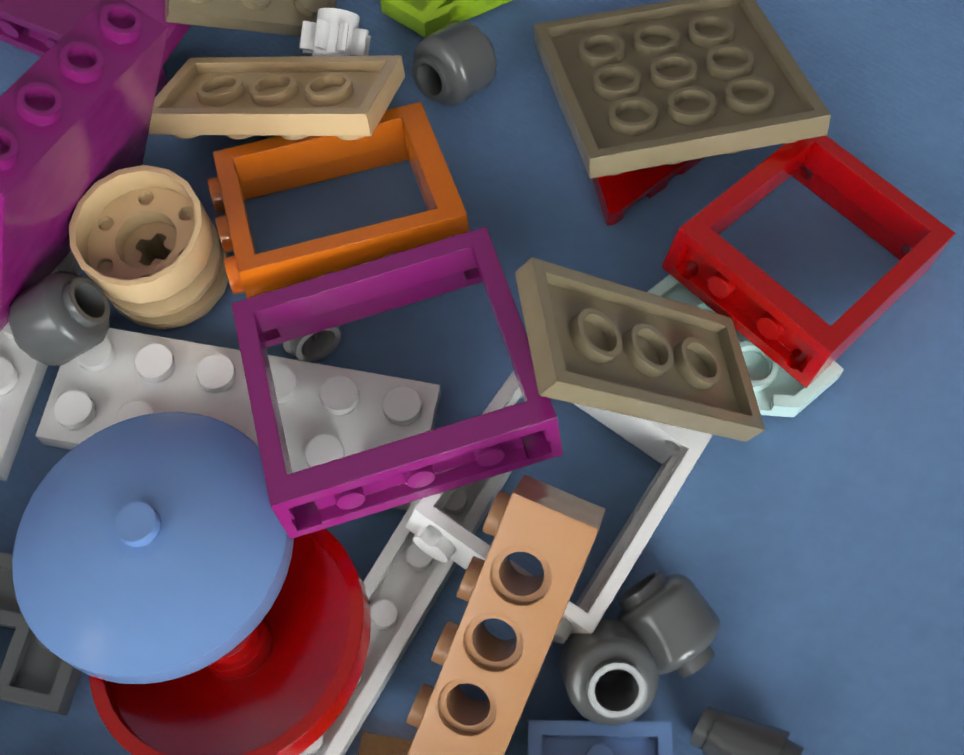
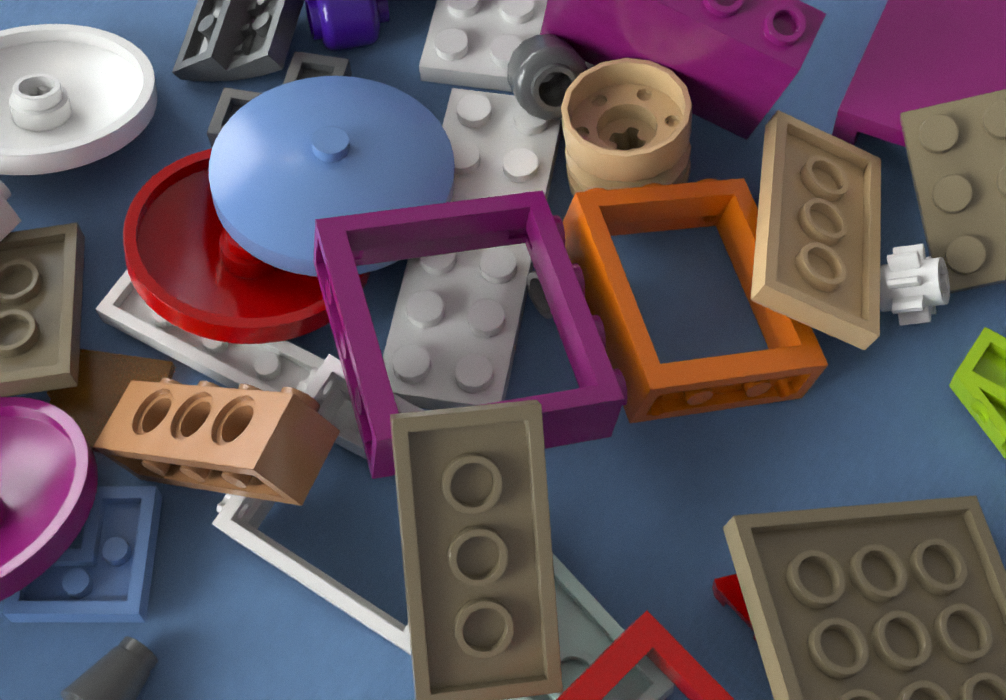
camera: 95 degrees right, 5 degrees down
dark grey head [413,21,496,106] -> none
dark grey head [559,618,659,726] -> none
dark grey head [616,569,720,678] -> none

